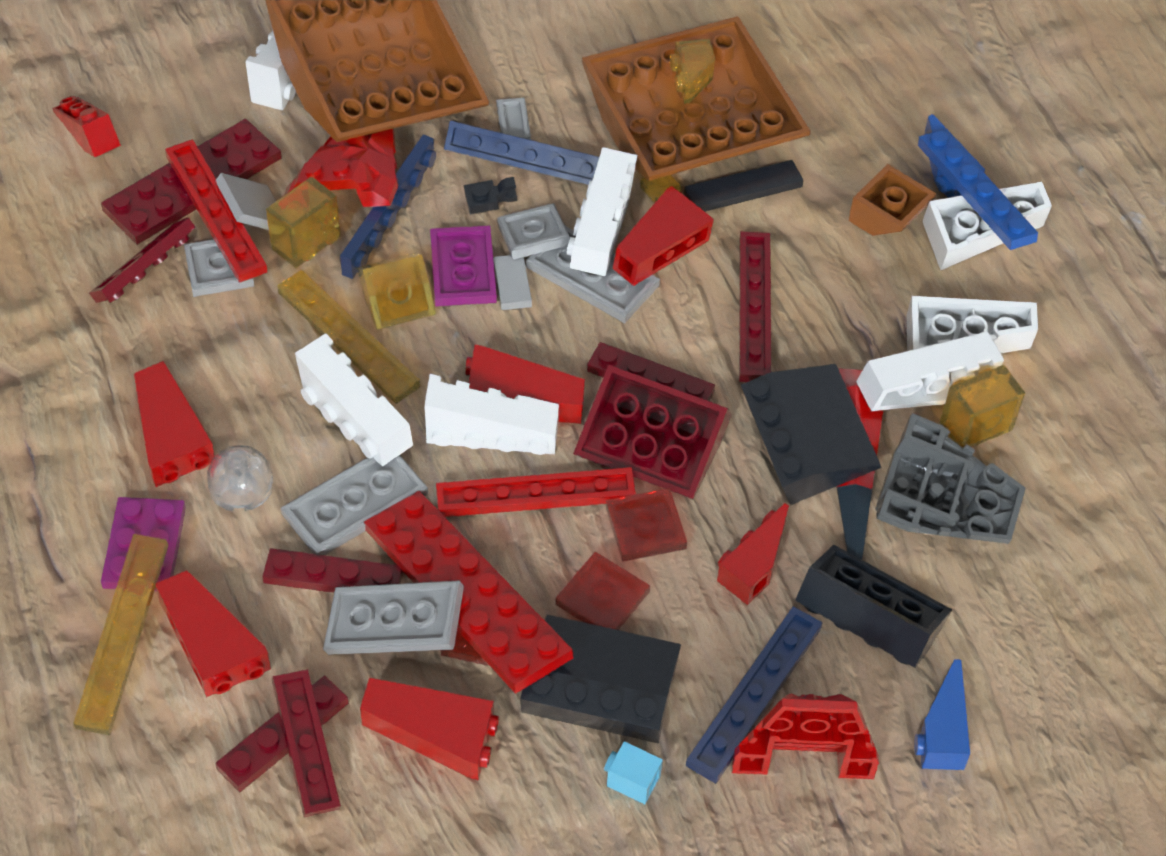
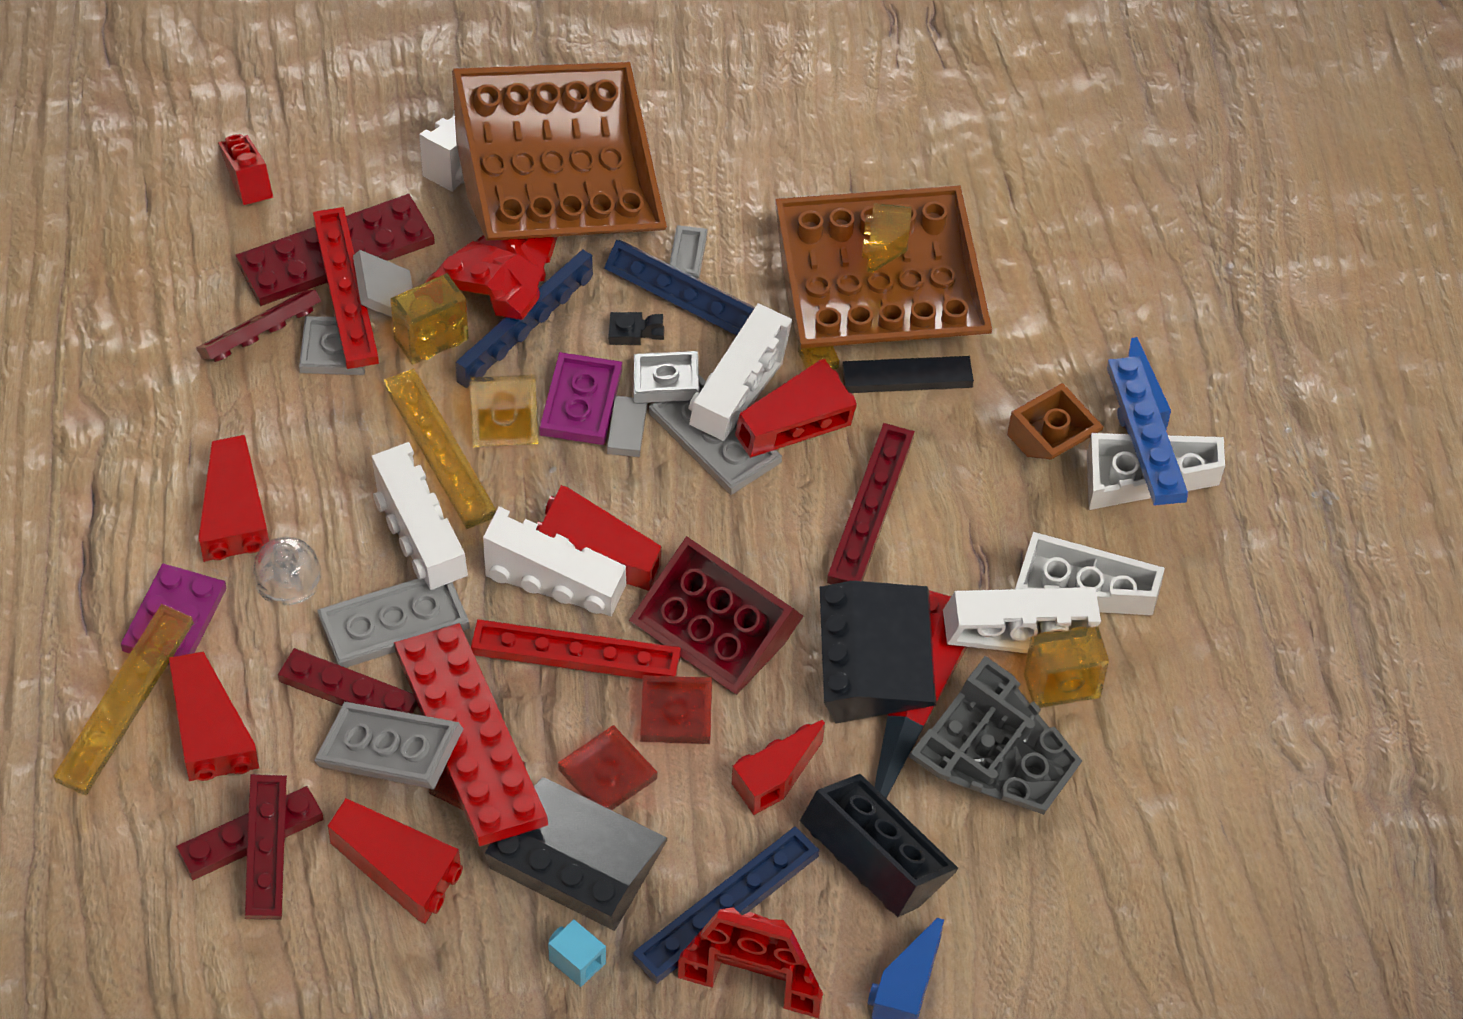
camera: 15 degrees right, 0 degrees up
dark red plate [587,342,715,401] -> none

